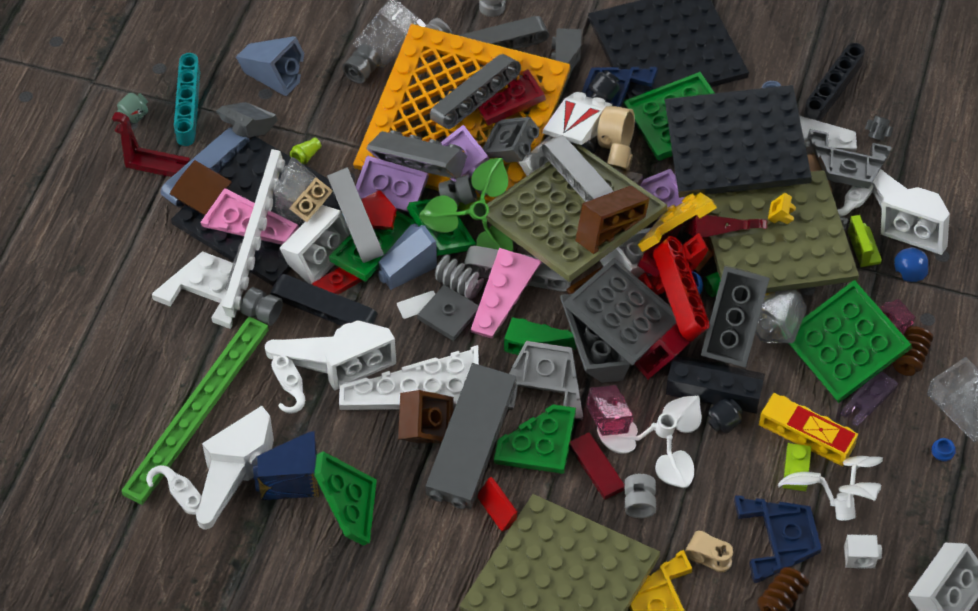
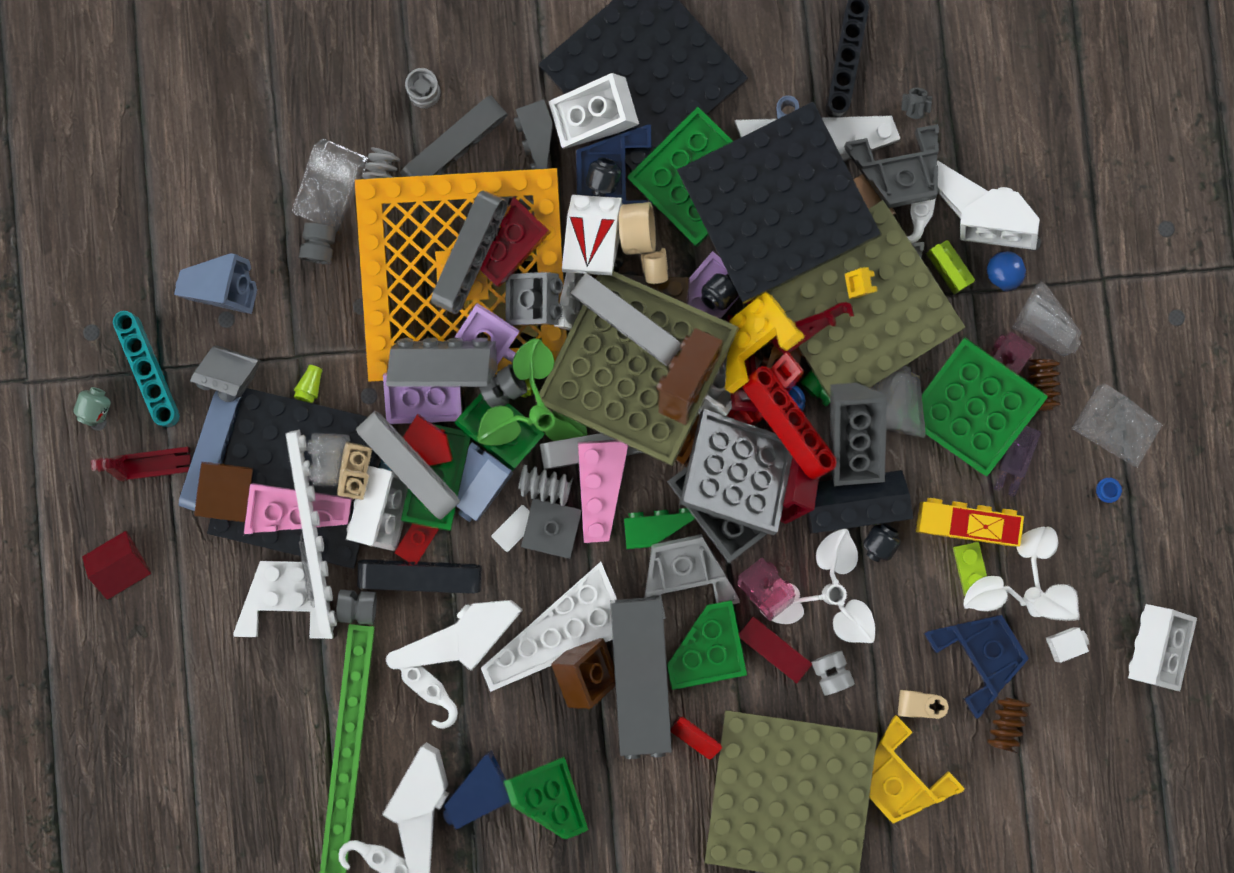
camera: 25 degrees left, 30 degrees up
none -> dark red slope [82,531,152,600]
none -> white slope [548,73,639,149]
none -> black head [701,273,738,311]
none -> clear slope [1012,282,1082,357]

